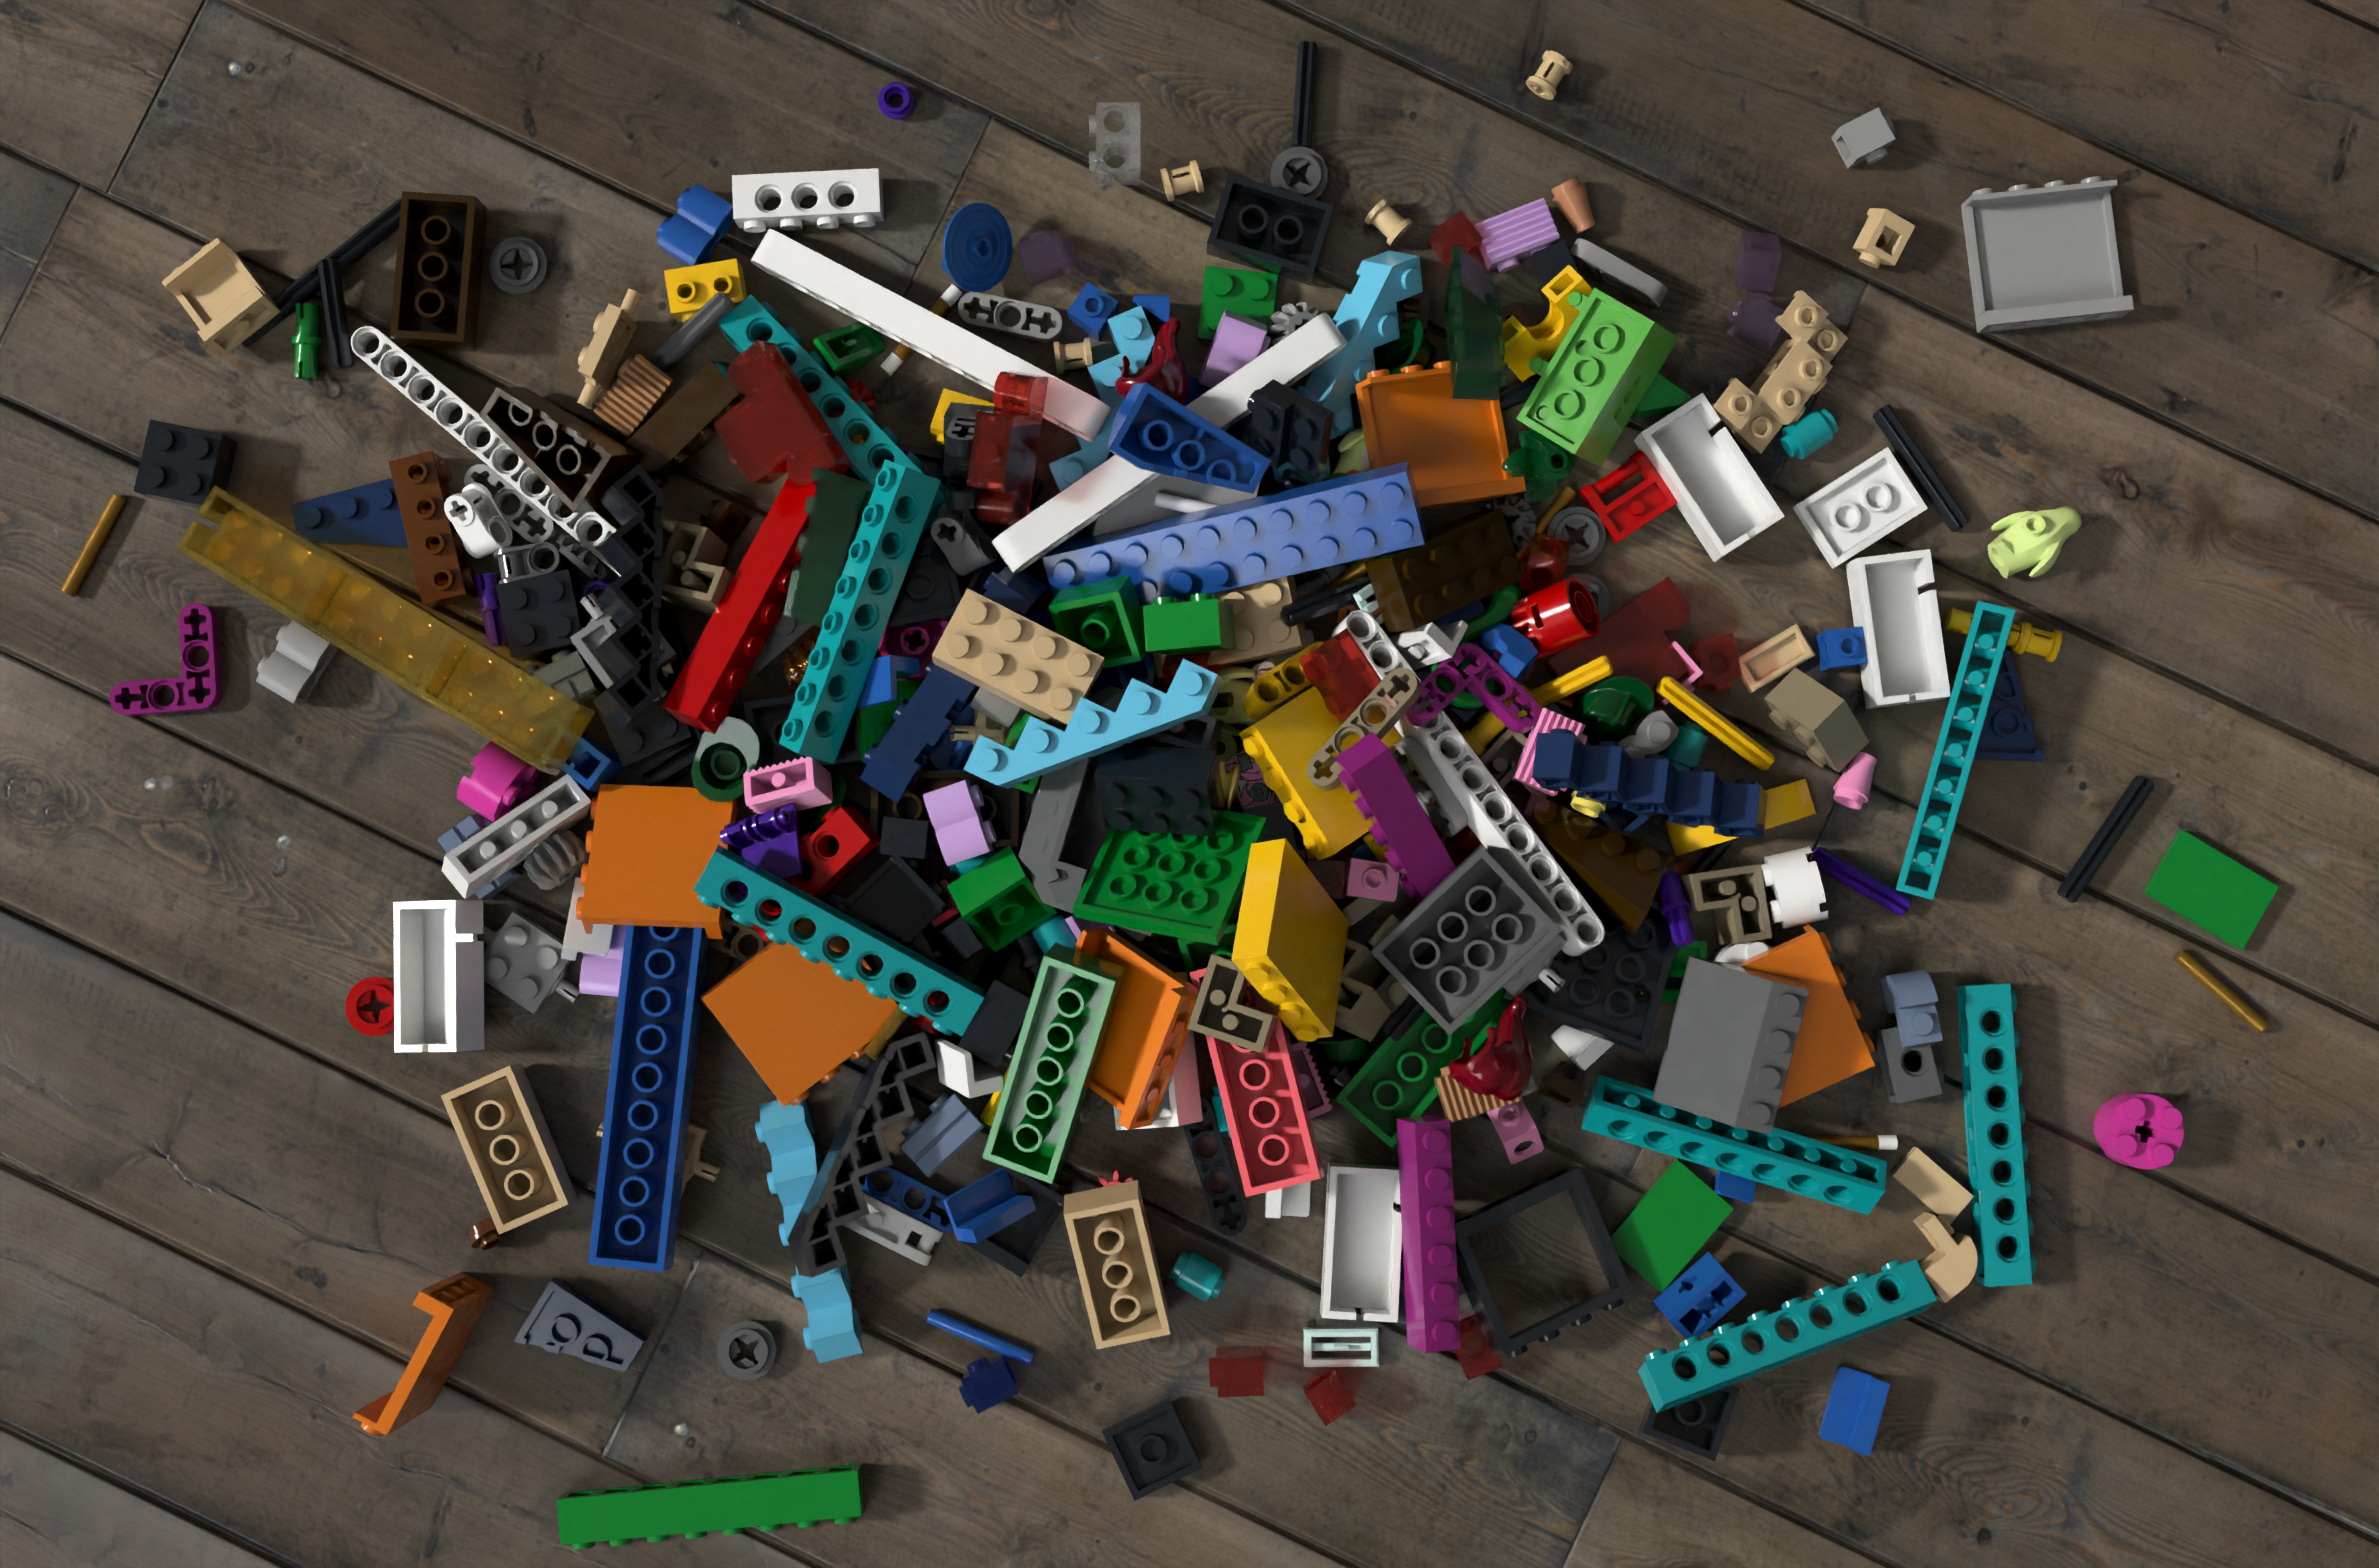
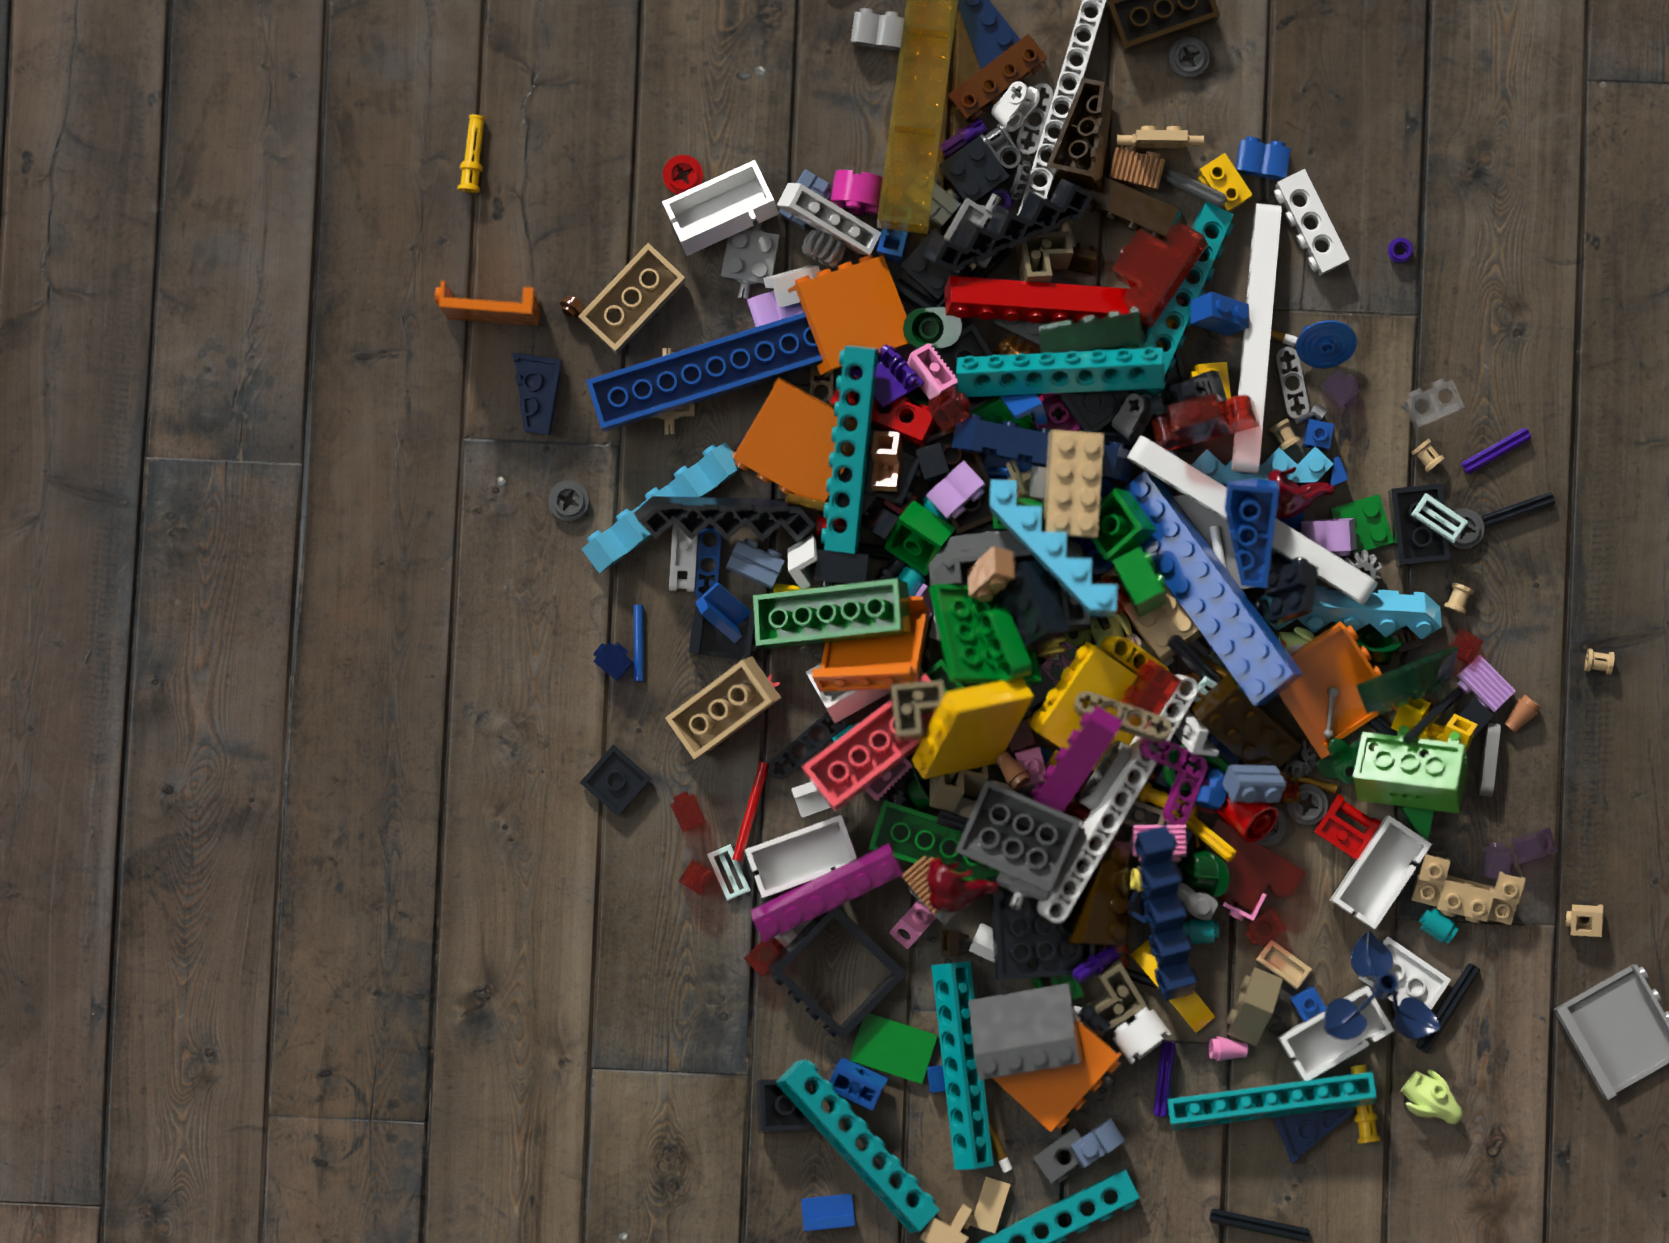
camera: 70 degrees right, 0 degrees up
green brick [557,1463,866,1550] -> none
green slope [813,321,886,379] -> none
teal brick [1168,1251,1226,1302] -> none
yellow axle [1656,676,1775,771] -> none
light grey brick [1831,107,1895,169] -> none
none -> yellow pin [457,115,485,193]
none -> red bar [732,762,769,862]
none -> nougat brick [871,431,903,492]
none -> clear red brick [928,386,970,432]
none -> medium nougat brick [967,547,1015,602]
none -> green beam [977,608,1032,681]
none -> nougat cone [996,752,1031,790]
none -> black pin [1078,1004,1111,1036]
none -> blue brick [1190,292,1249,336]
none -> sand blue brick [1223,765,1286,803]
none -> flat silver hand [1295,403,1329,424]
none -> light grey hinge [1323,686,1338,739]
none -> dark blue plant [1324,931,1441,1040]
none -> black bar [1403,687,1463,745]
none -> light aqua tile [1411,493,1468,543]
none -> dark purple axle [1461,428,1531,474]

